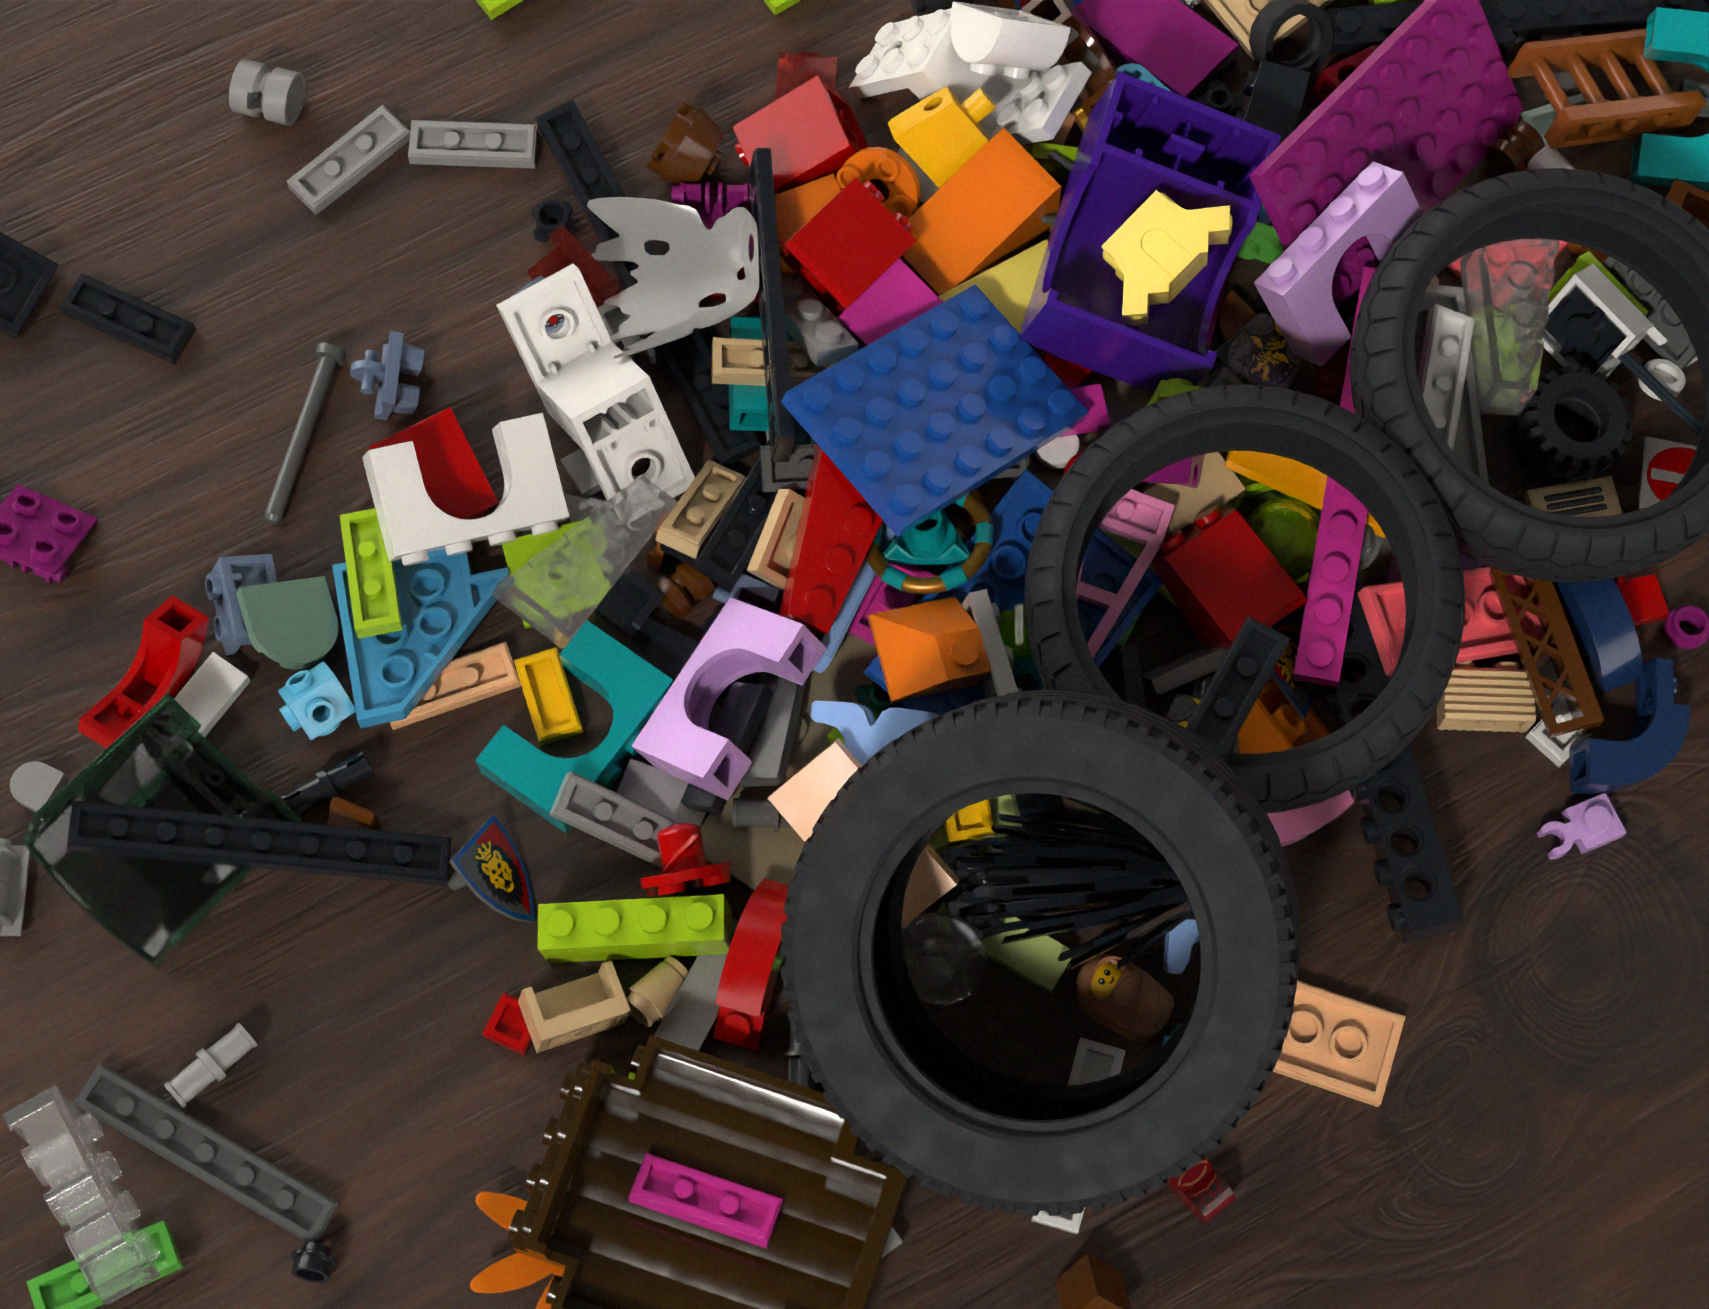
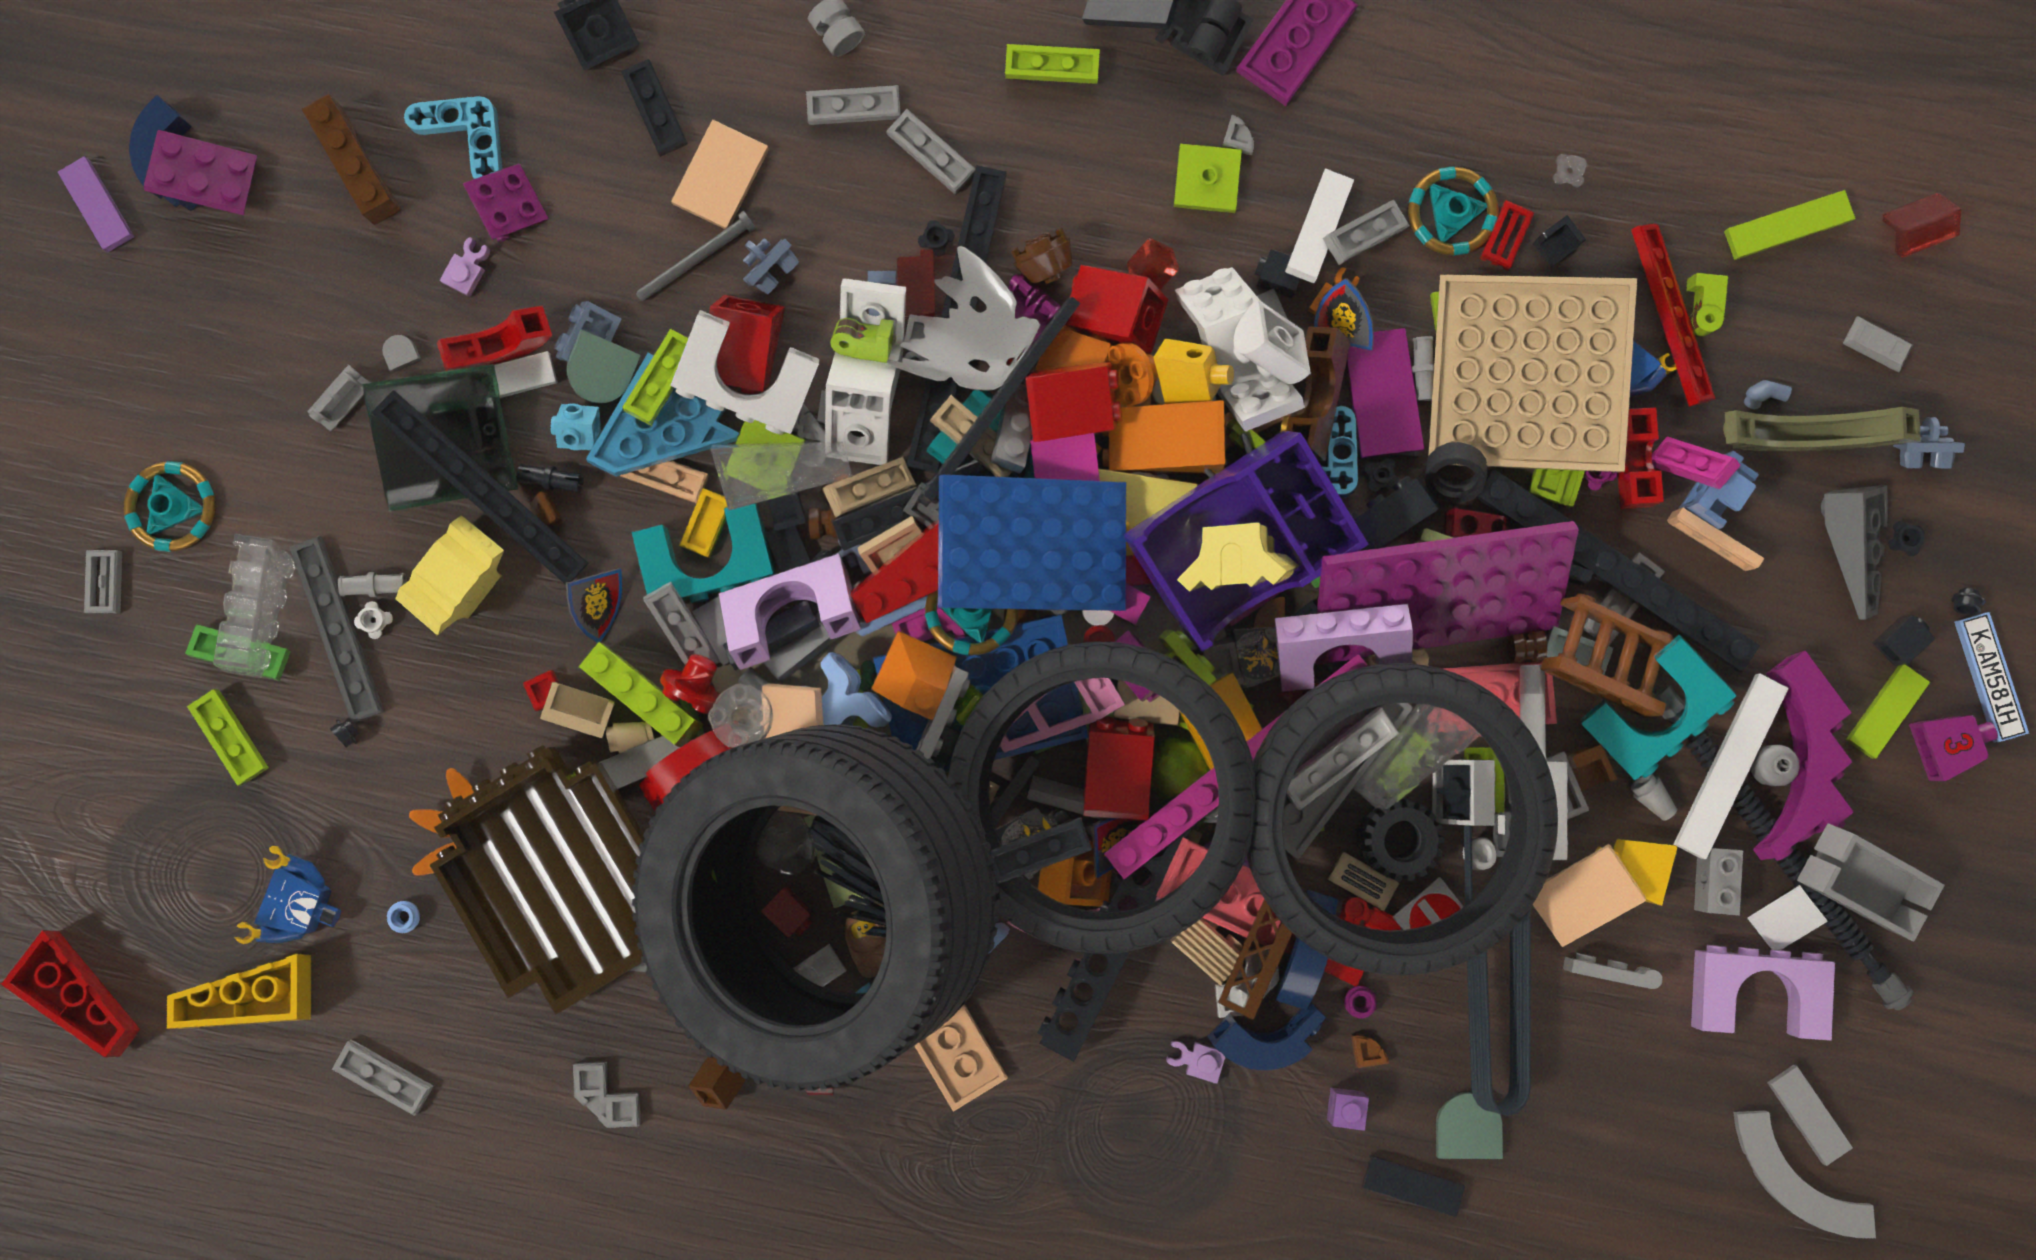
camera: 45 degrees right, 15 degrees up
dark pink tile [629,1153,783,1249] -> none
none -> white plate [354,601,393,639]
none -> light yellow slope [396,515,504,635]
none -> lavender plate [439,237,490,297]
none -> light nougat tile [671,119,769,229]
none -> clear plate [708,684,773,748]
none -> red brick [761,886,814,938]
none -> lime leg [830,318,894,363]

